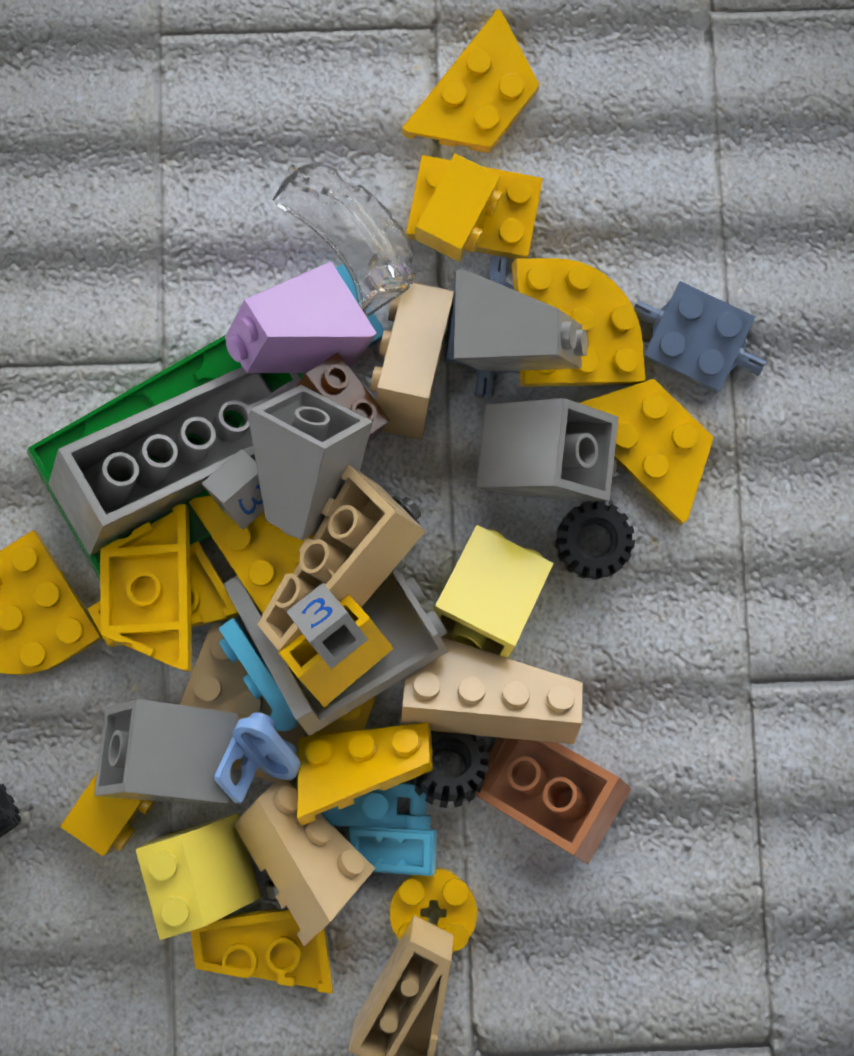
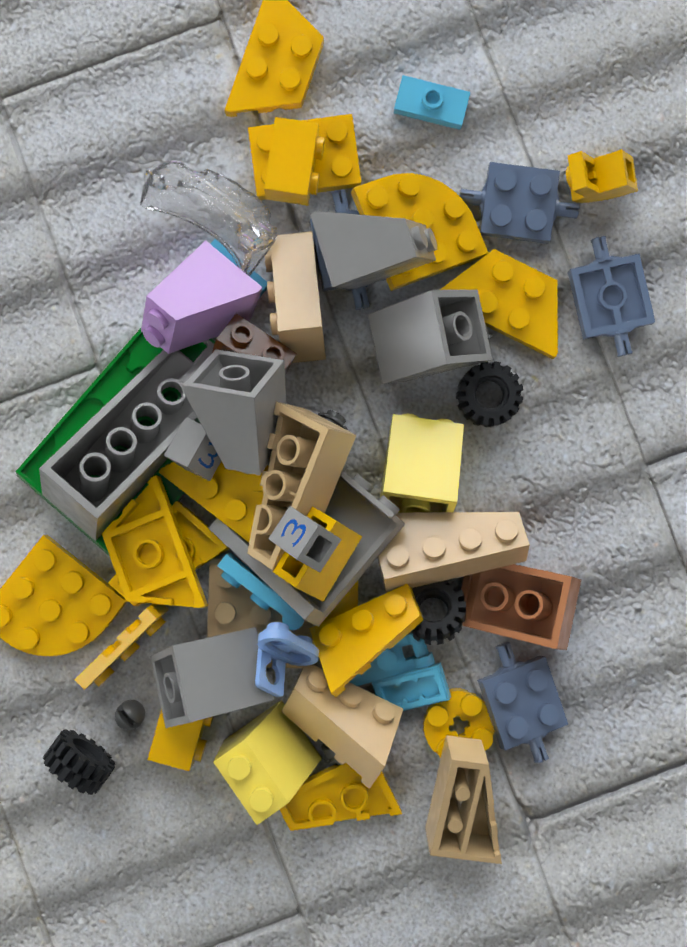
camera: 15 degrees left, 5 degrees up
none -> yellow wing [74,604,169,690]
none -> dark grey hinge [115,700,145,730]
none -> medium azure plate [394,75,470,130]
none -> sand blue plate [477,642,568,763]
none -> yellow brick [566,149,638,203]
none -> sand blue plate [567,236,655,357]

